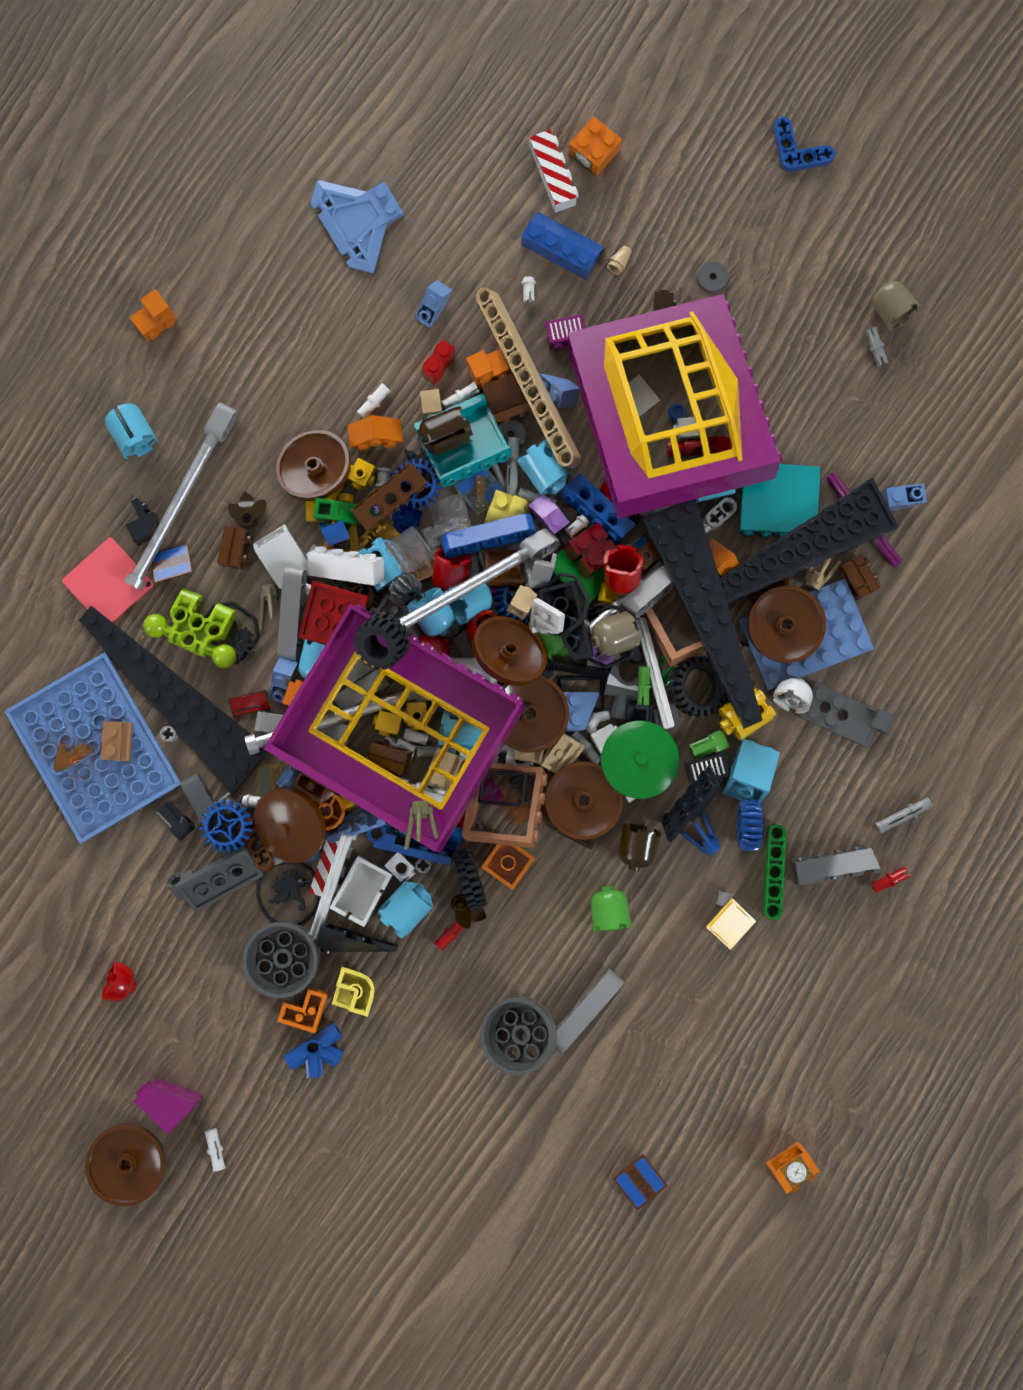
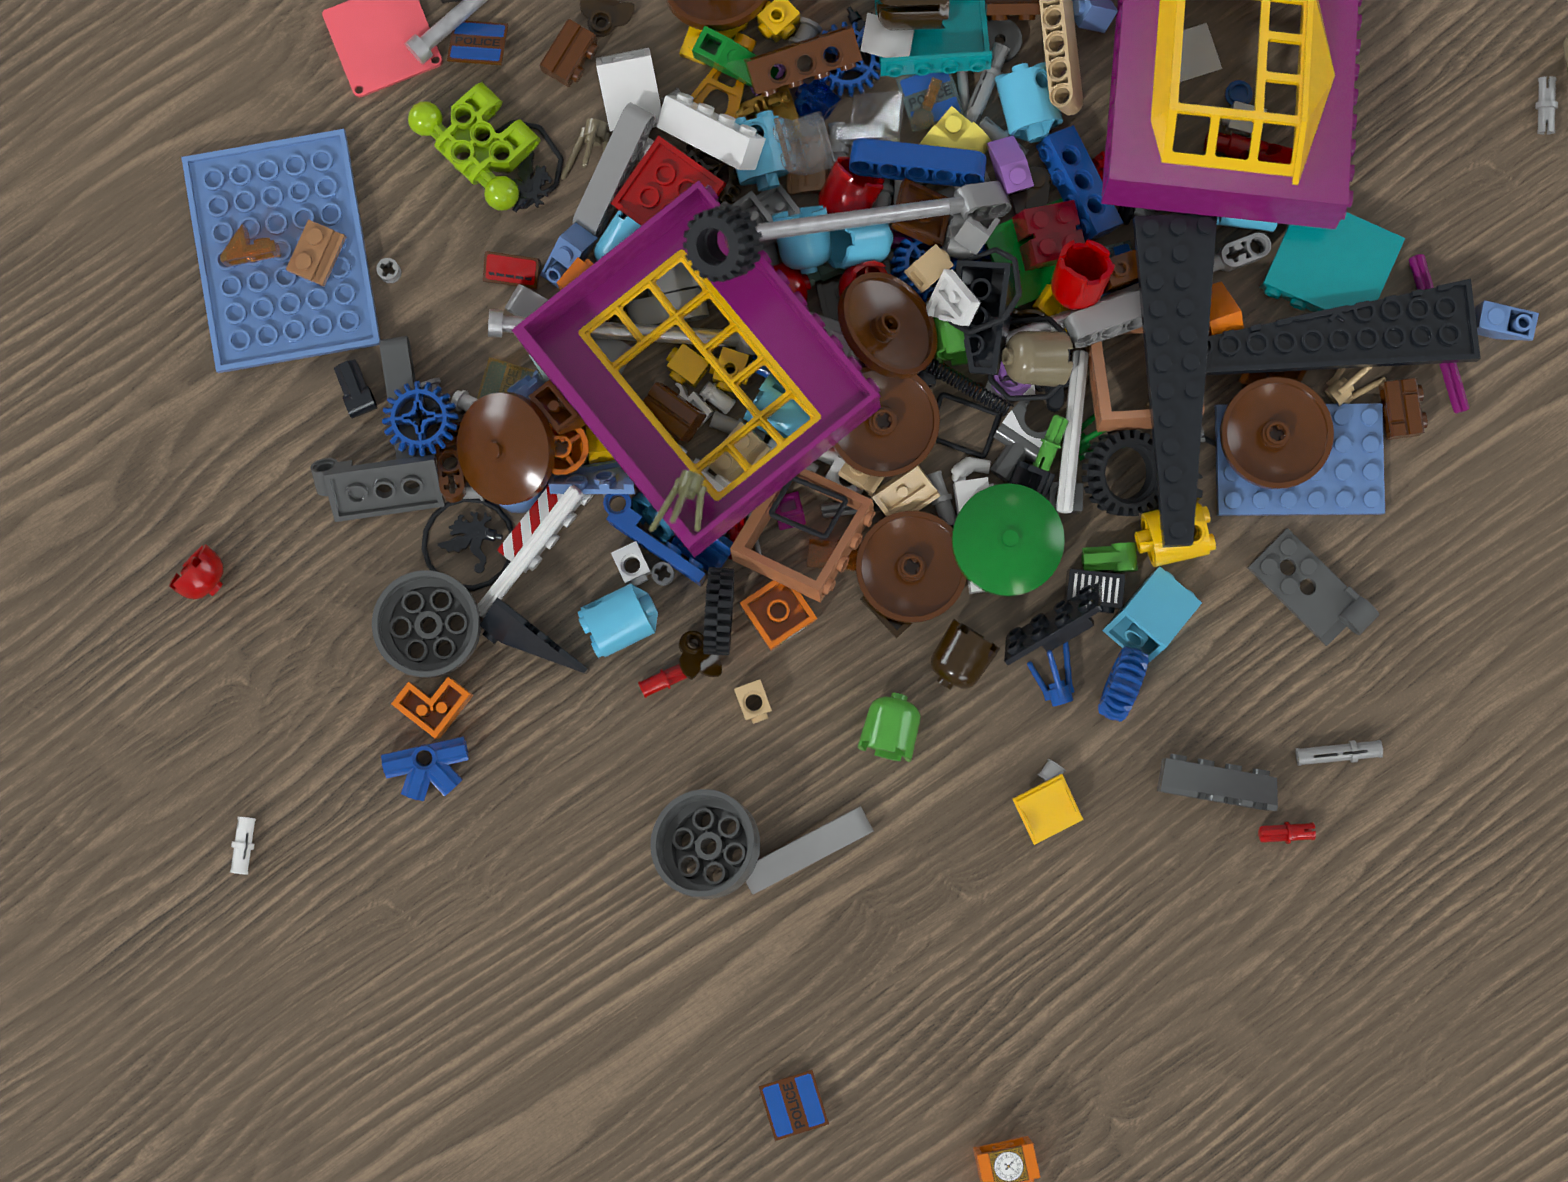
camera: 25 degrees right, 0 degrees up
black wing [79,606,268,794] -> none
reddish brown dish [85,1124,166,1206] -> none
magenta slope [133,1079,204,1134] -> none
blue panel [320,521,350,547] -> none
white piece [330,855,393,927] -> none
light yellow brick [332,967,375,1017] -> none
dark grey gear [389,573,422,606] -> none
medium blue wing [563,692,599,731] -> none
white pin [565,515,589,539] -> none
green beam [762,824,786,920] -> none
white cylinder [773,677,813,714] -> none
none -> tan brick [734,679,772,724]
none -> white sticker [860,13,914,58]

